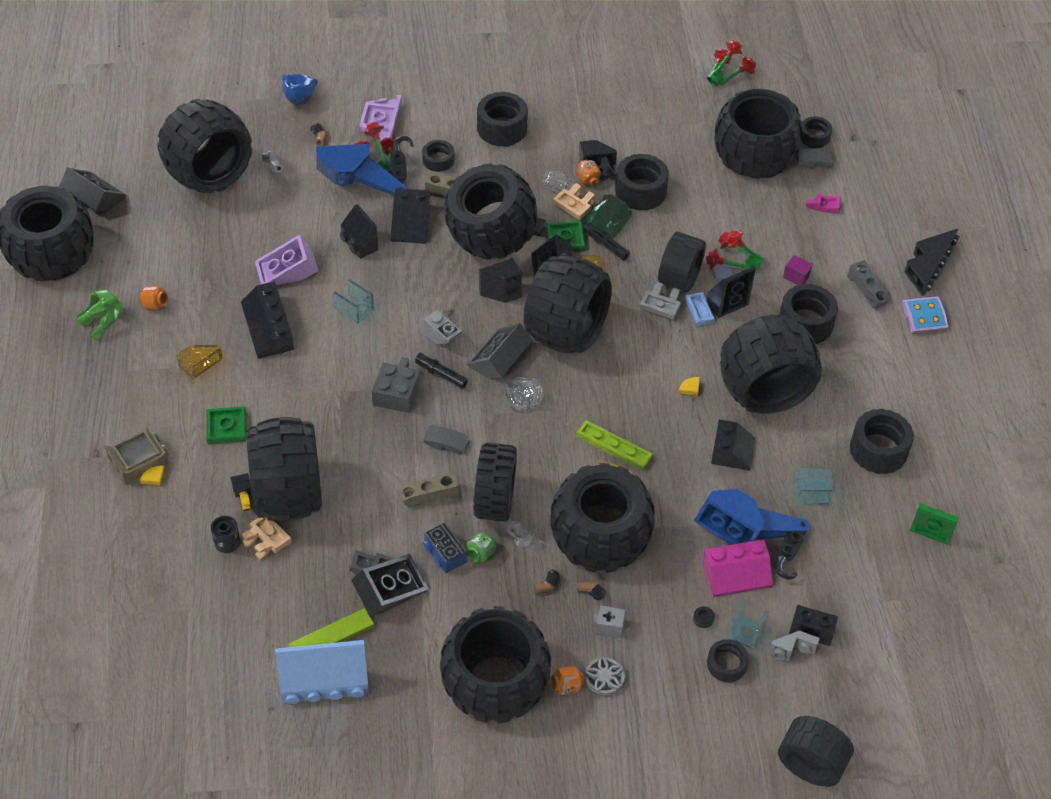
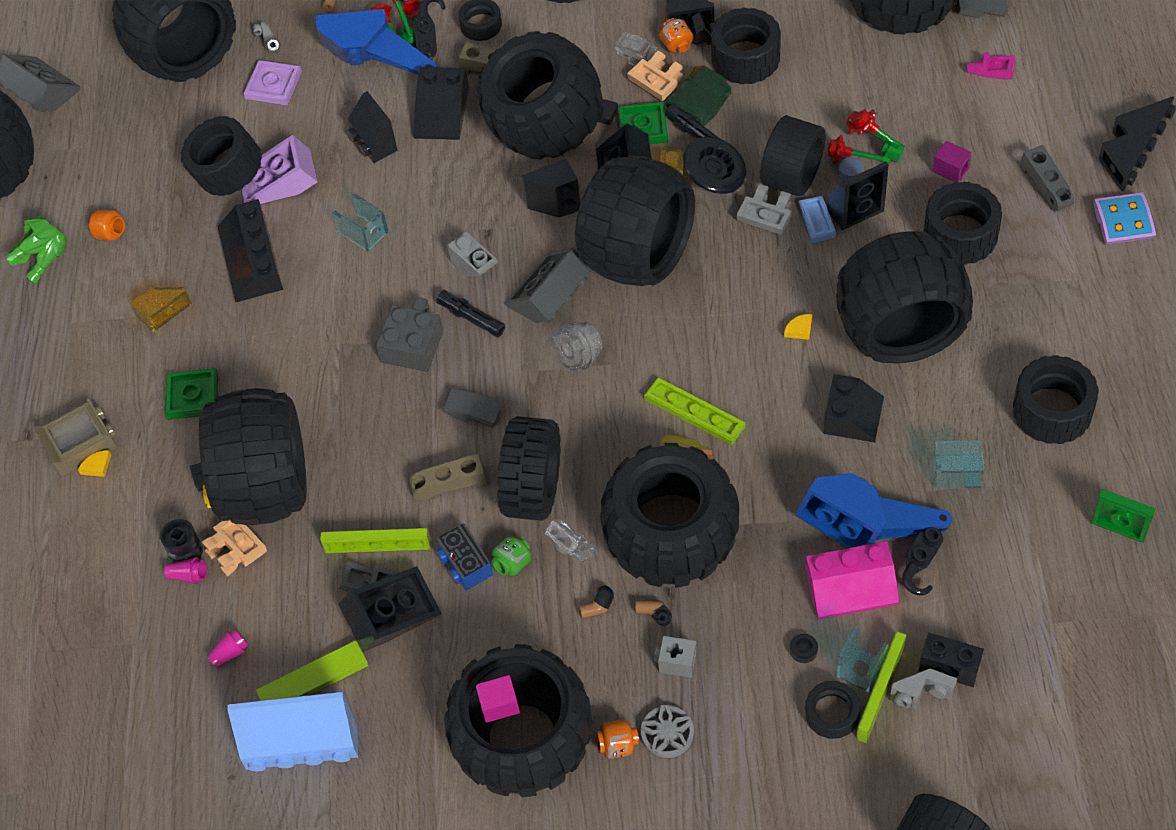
camera: 10 degrees right, 5 degrees up
none -> dark pink cone [164,557,207,584]
none -> black tyre [181,116,262,196]
none -> dark pink cone [207,629,249,668]
none -> lavender tile [243,60,302,105]
none -> lime tile [320,528,431,553]
none -> dark pink panel [476,675,520,722]
none -> black wheel [683,137,746,194]
none -> lime tile [856,631,906,744]

